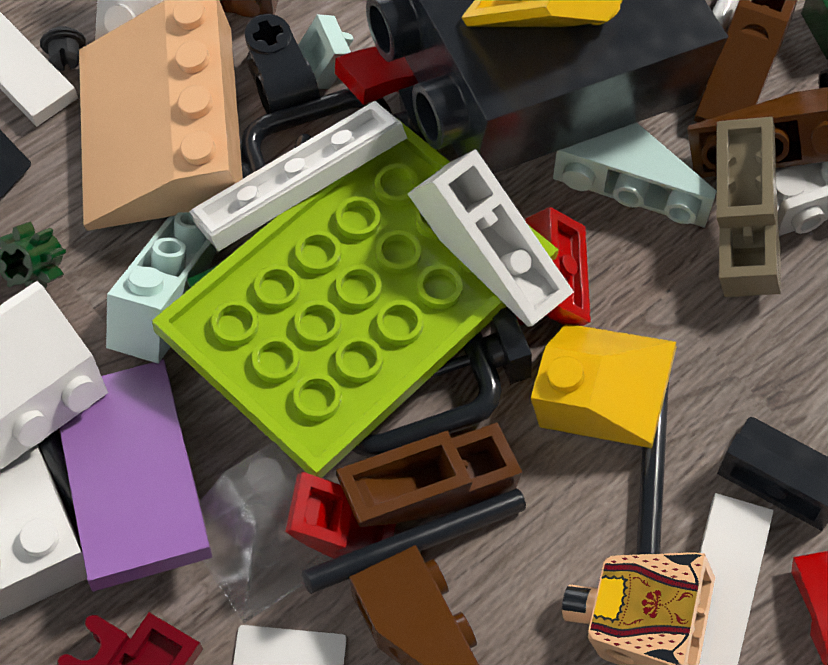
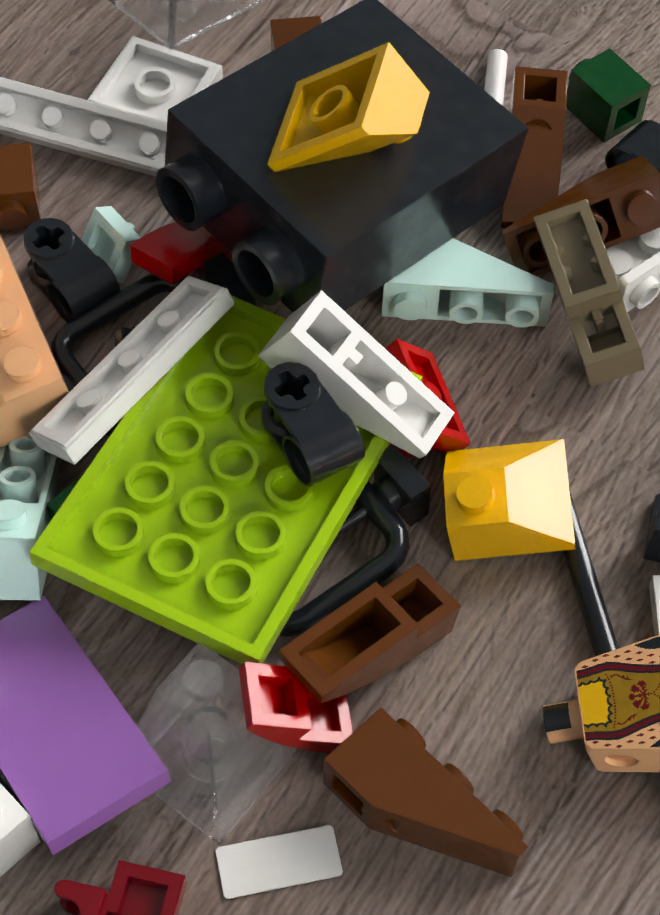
camera: 20 degrees left, 5 degrees down
black bar [302,488,526,594] -> none
none -> black piece [261,362,365,487]

